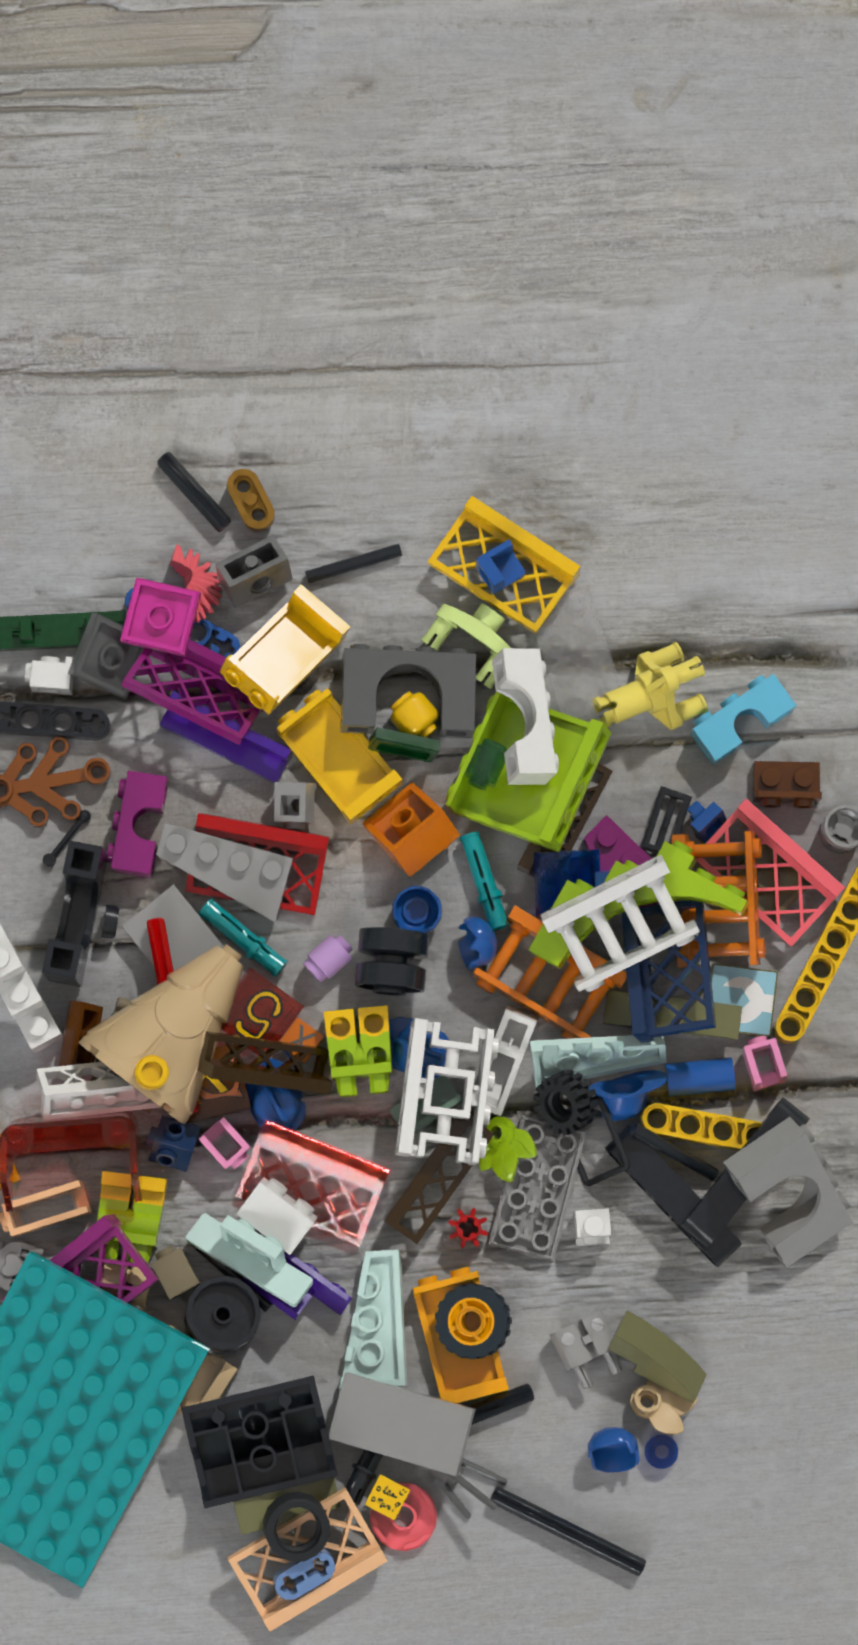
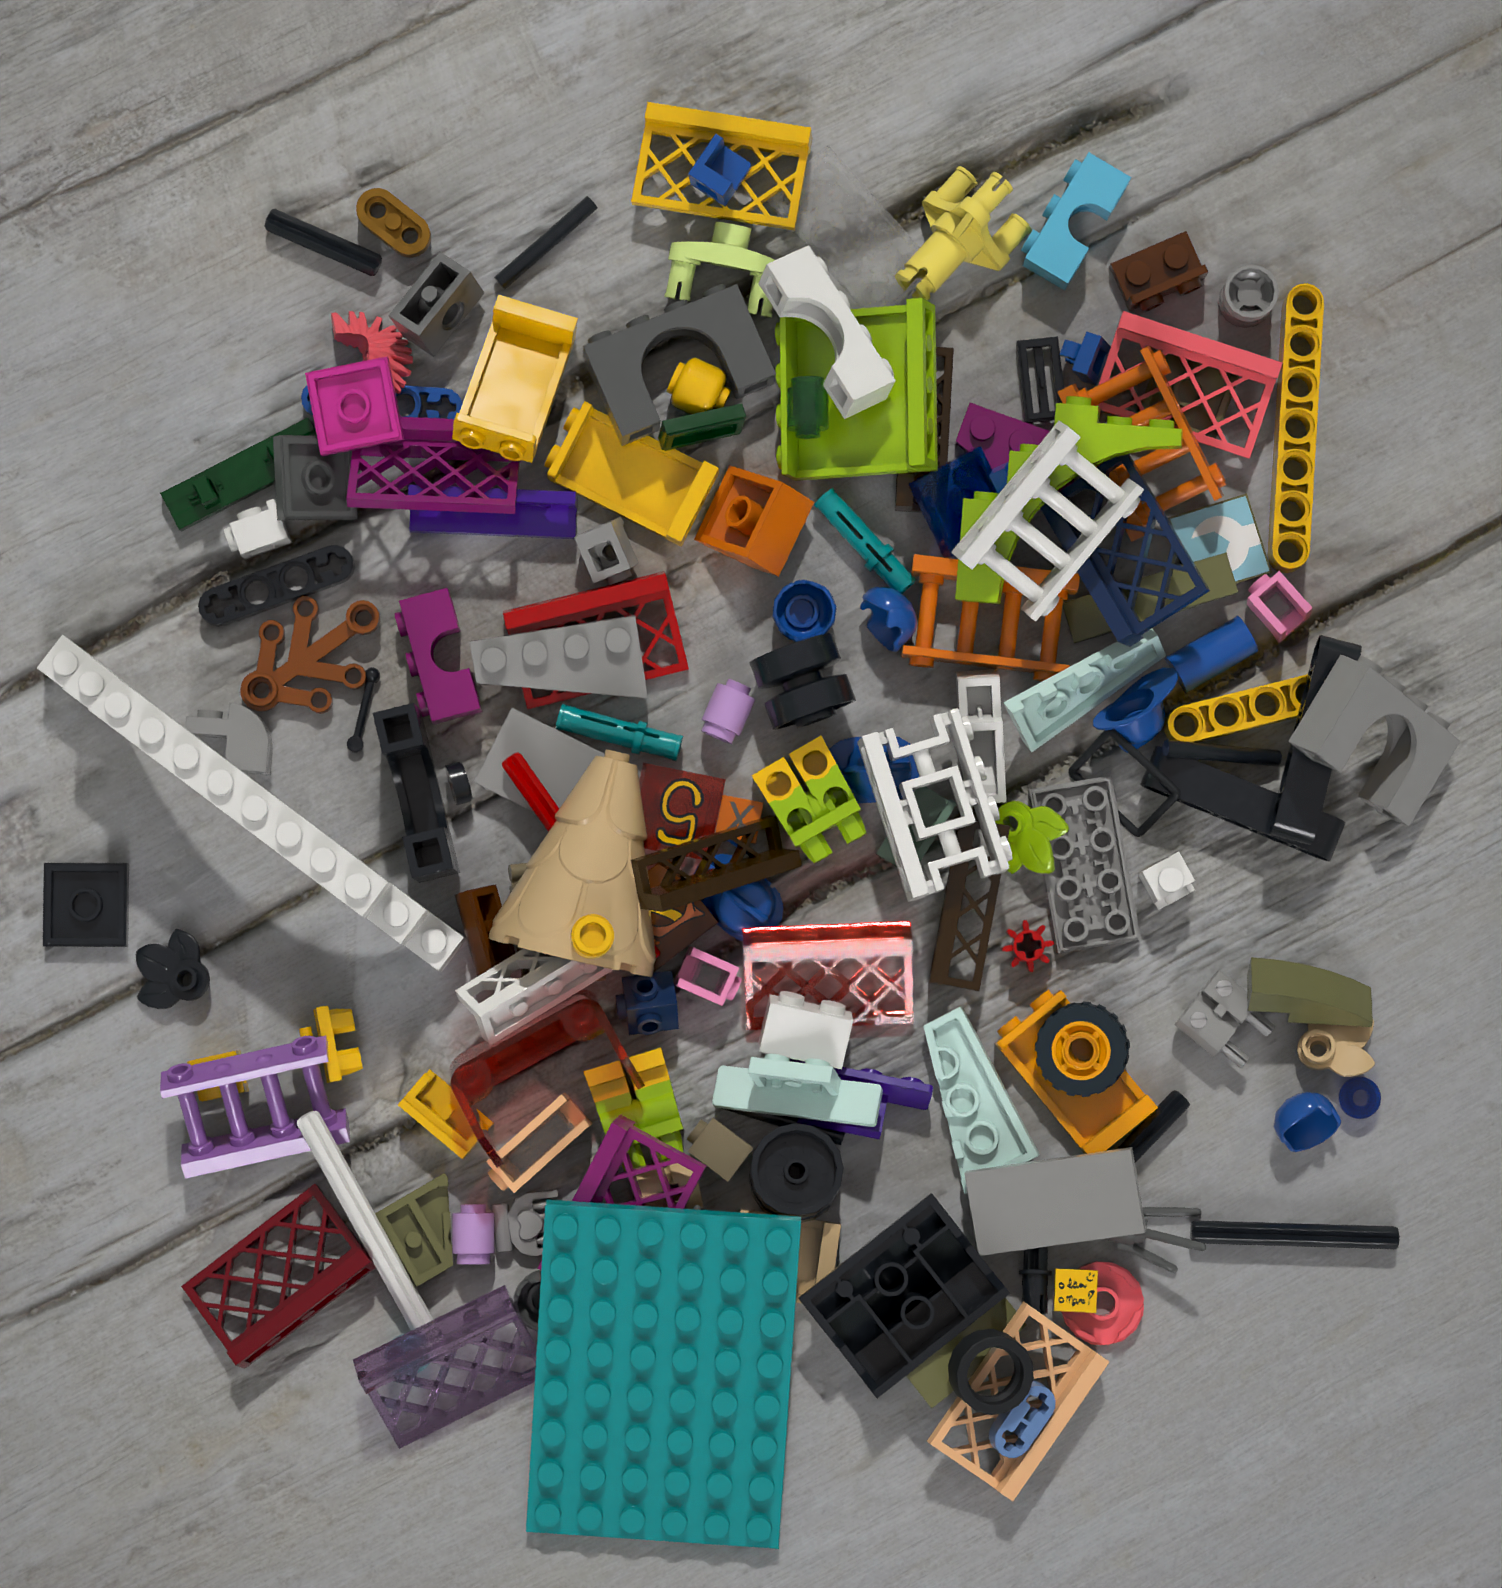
camera: 20 degrees left, 5 degrees up
black tyre [533,1070,598,1136] -> none

